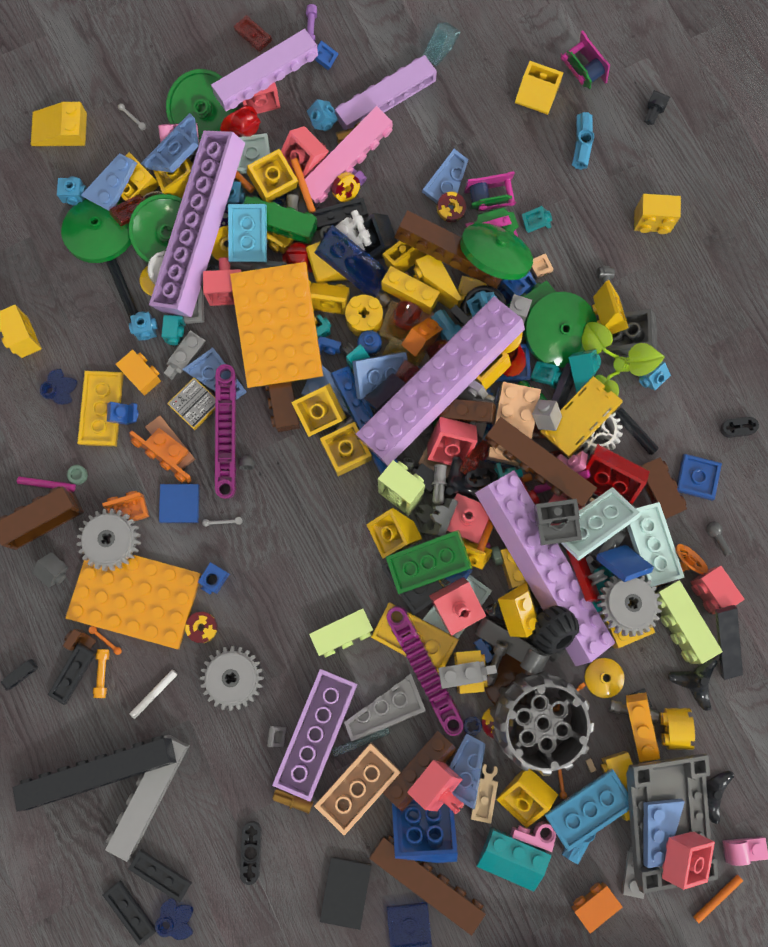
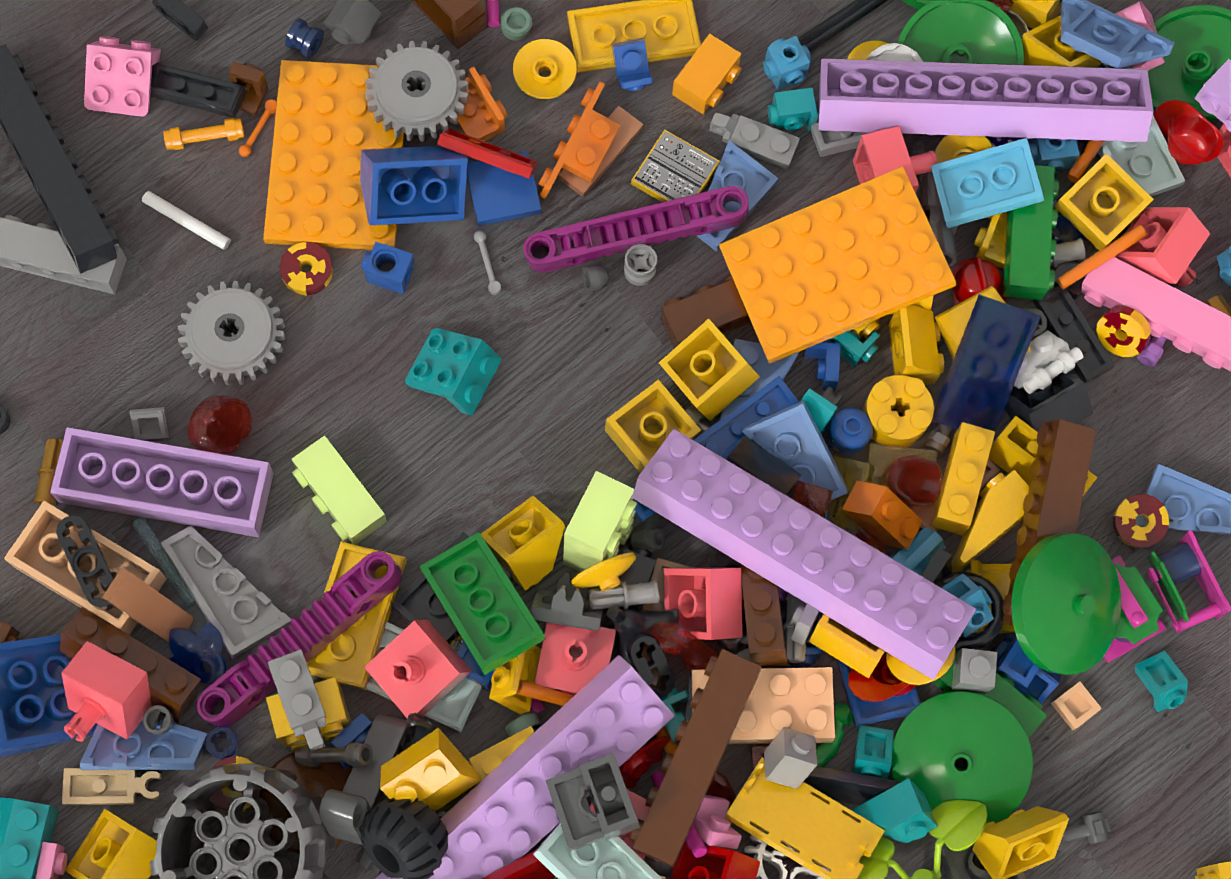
camera: 70 degrees right, 5 degrees down
none -> black beam [56,515,115,611]
none -> bright pink bracket [84,36,161,116]
none -> nougat tile [102,568,195,647]
none -> dark grey hinge [143,705,174,735]
none -> clear blue plate [169,622,226,684]
none -> clear red hair [187,395,252,454]
none -> dark blue wheel [285,18,324,59]
none -> blue slope [360,146,468,226]
none -> teal bracket [405,328,502,416]
none -> red tile [437,128,538,179]
none -> yellow dish [513,39,577,99]
none -> yellow dish [571,553,636,592]
none -> light grey wheel [624,244,657,286]

